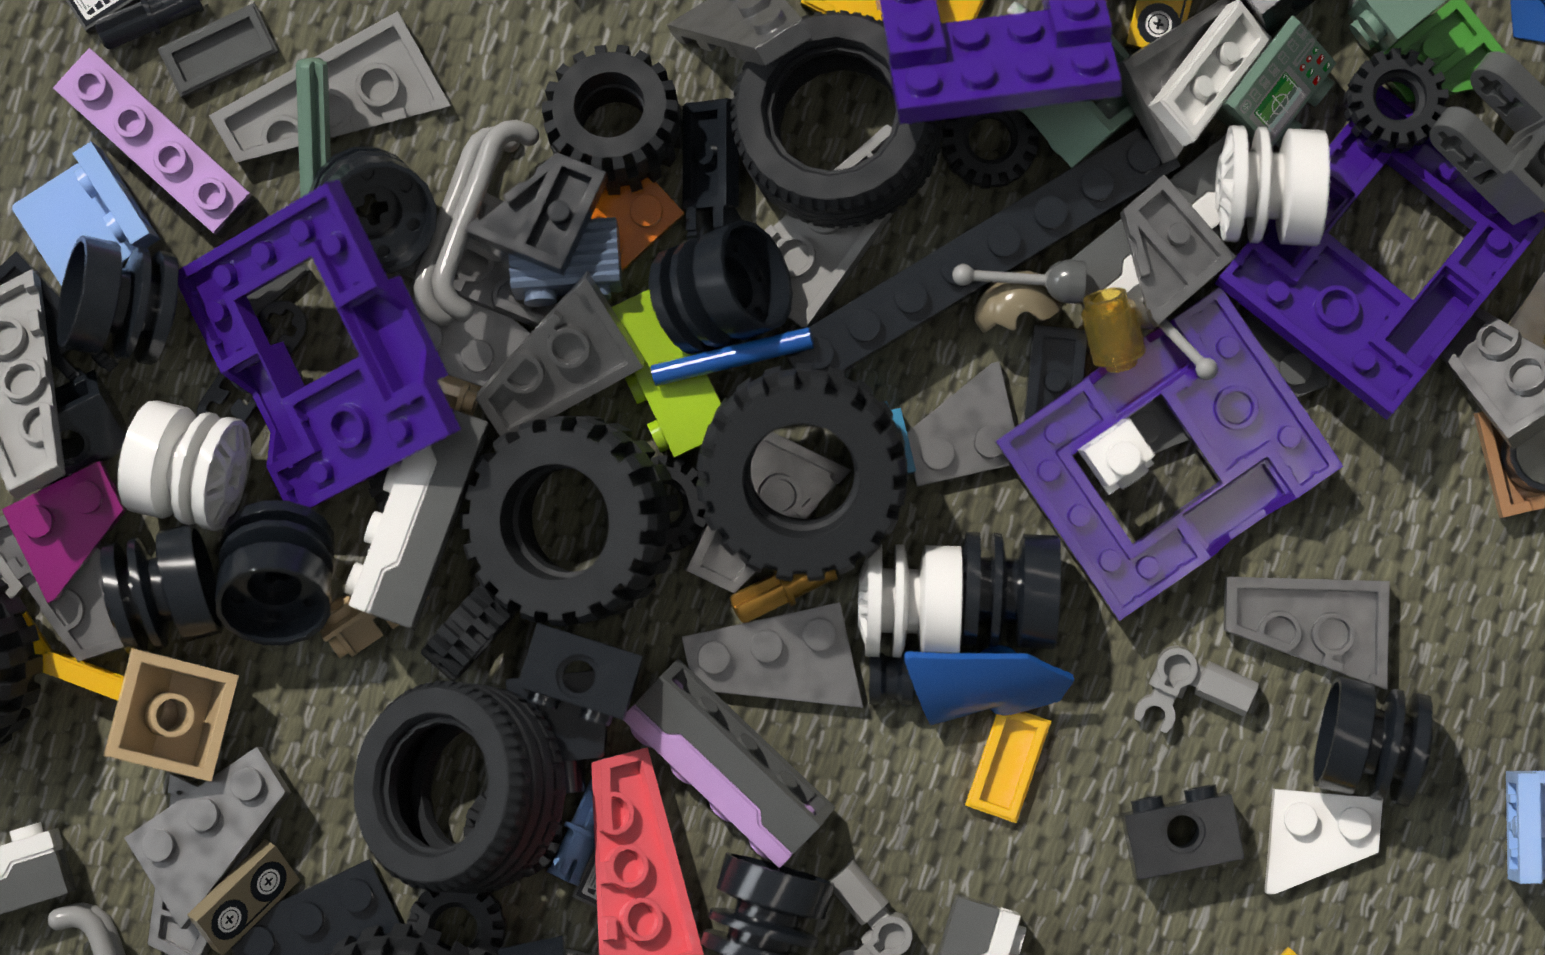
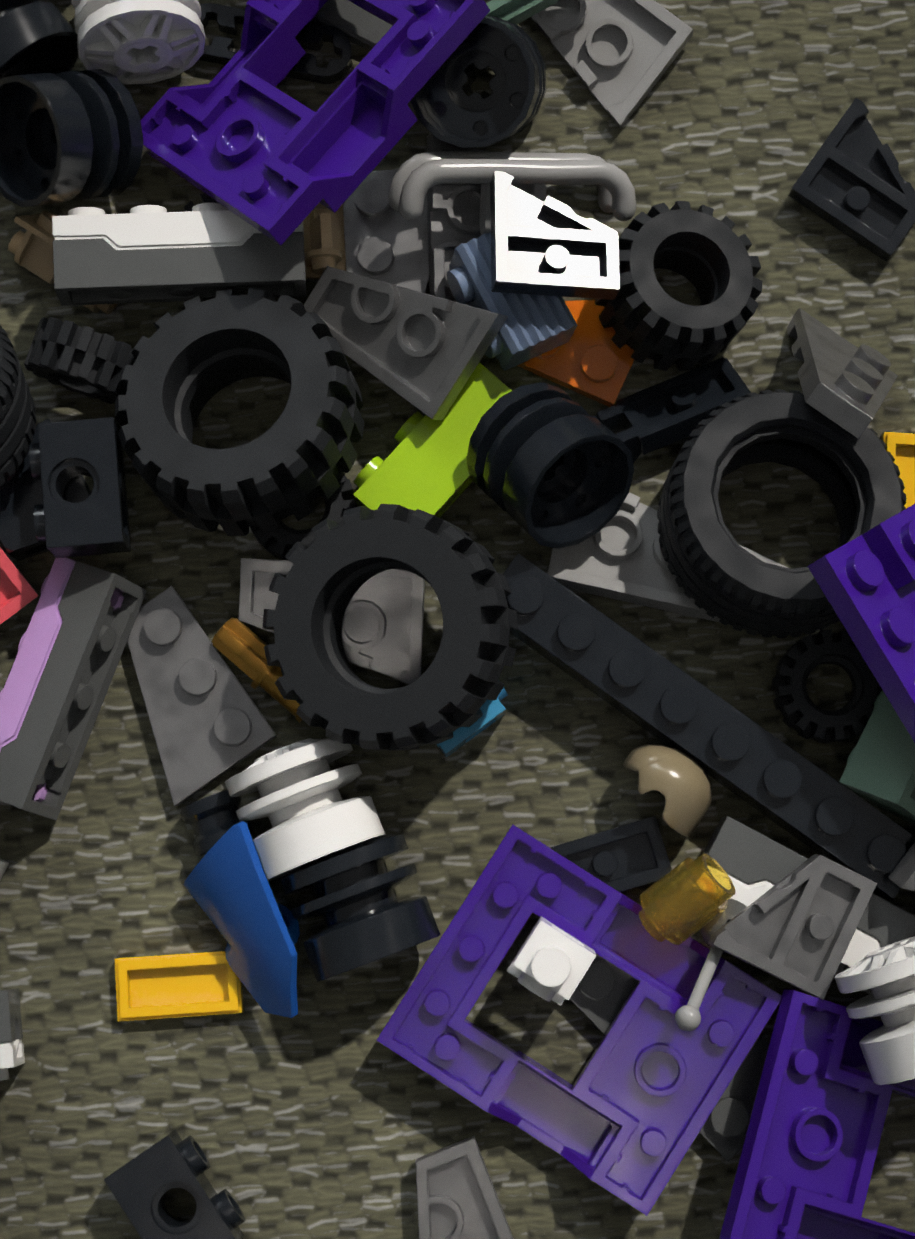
camera: 60 degrees right, 5 degrees down
blue bar [651,327,815,386] -> none
flat silver wing [907,361,1014,487] -> none
hinge [952,260,1086,304] -> none
light grey bar [1134,645,1259,733] -> none

